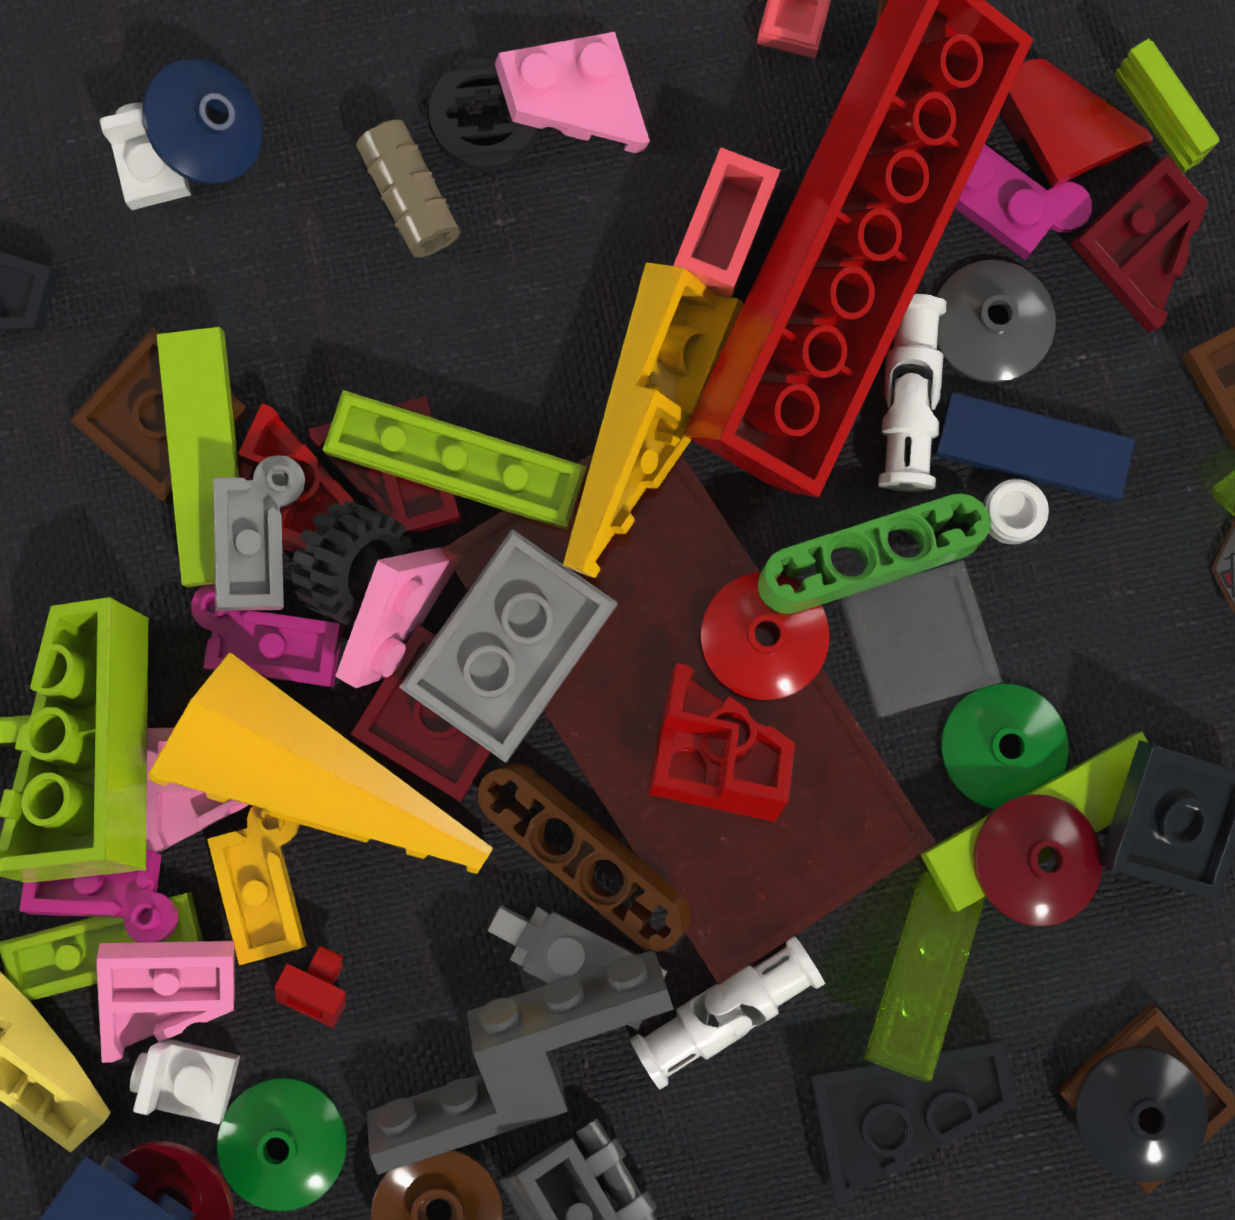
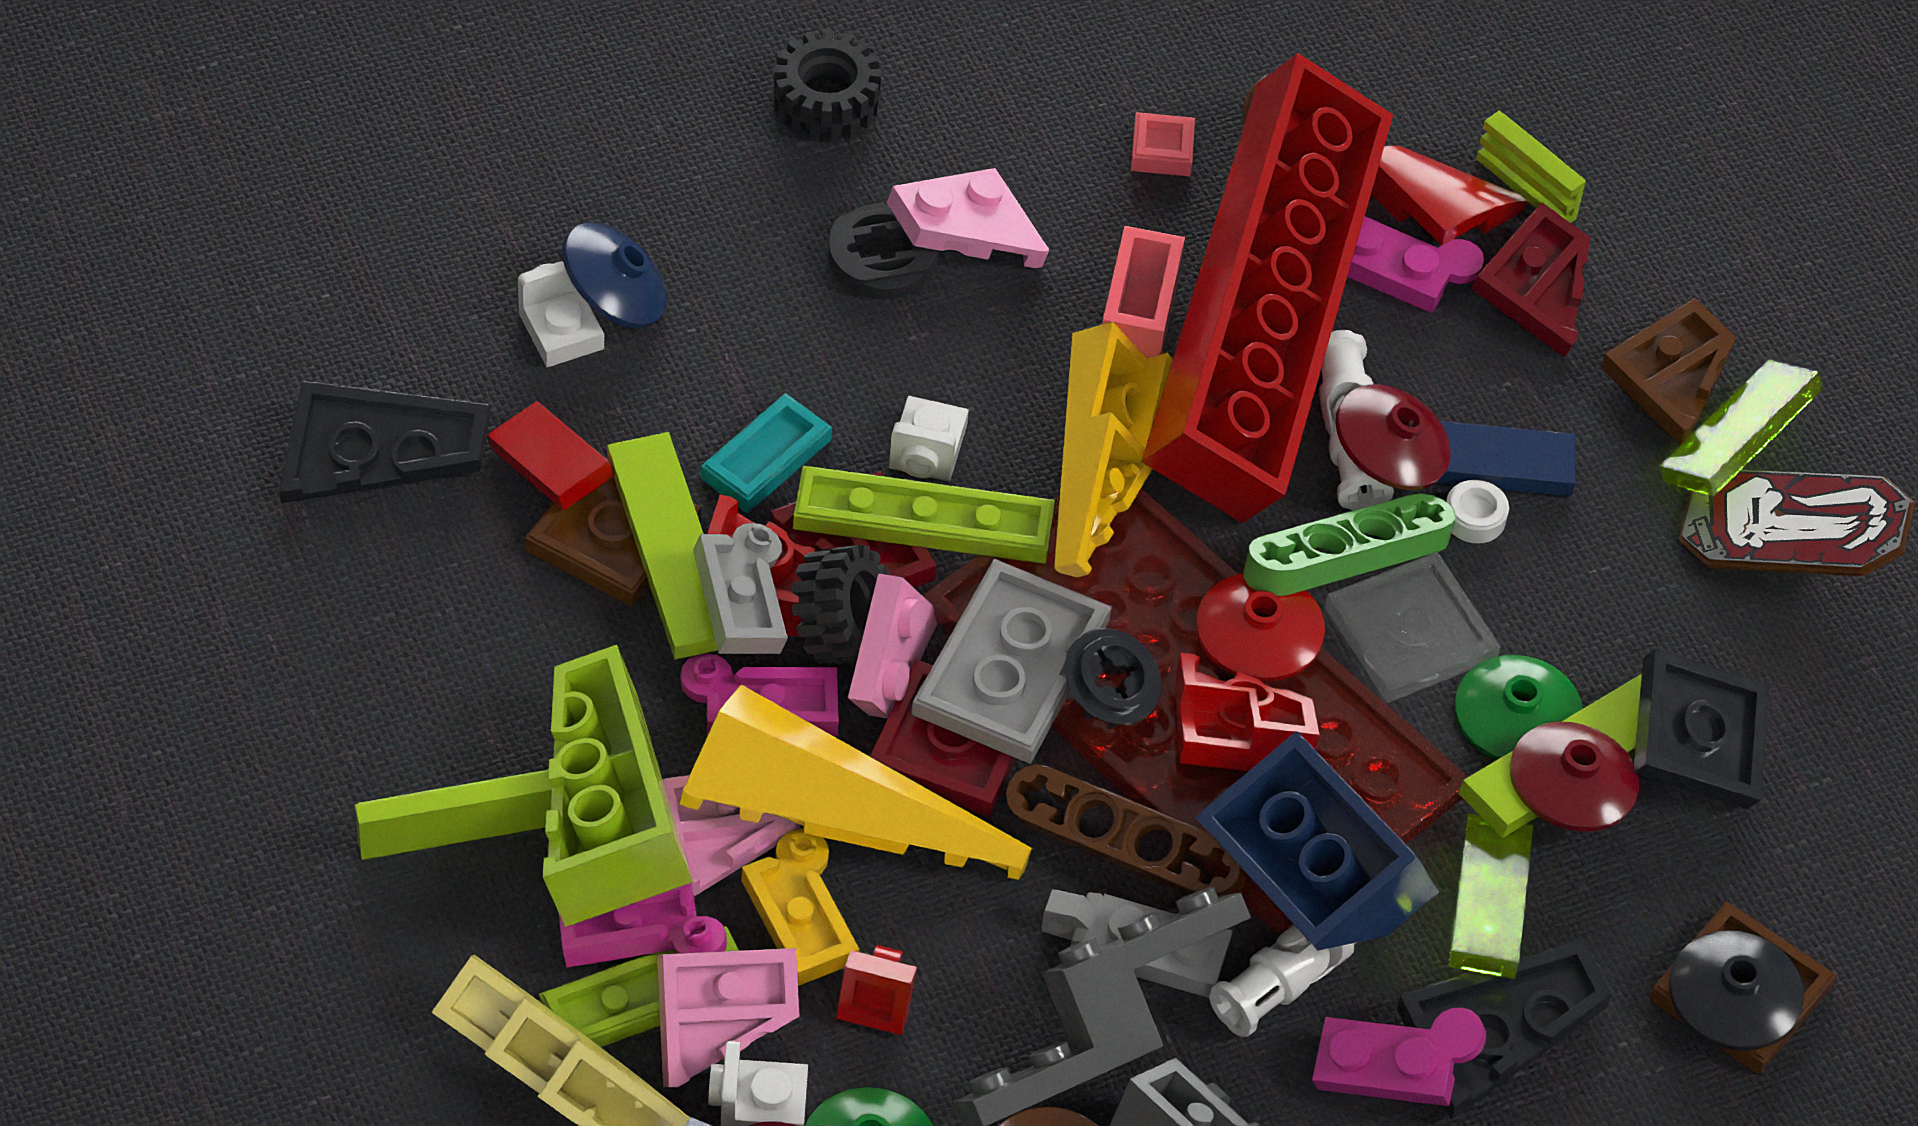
camera: 15 degrees left, 30 degrees down
dark tan axle [356,120,461,258] -> none
dark grey dish [936,260,1056,383] -> none
none -> red tile [487,401,614,511]
none -> teal tile [701,393,832,514]
none -> white bracket [889,396,969,482]
none -> black gear [1059,628,1162,730]
none -> dark blue slope [1195,731,1439,951]
none -> dark pink hinge [1312,1008,1486,1106]
none -> dark red dish [1335,384,1451,490]

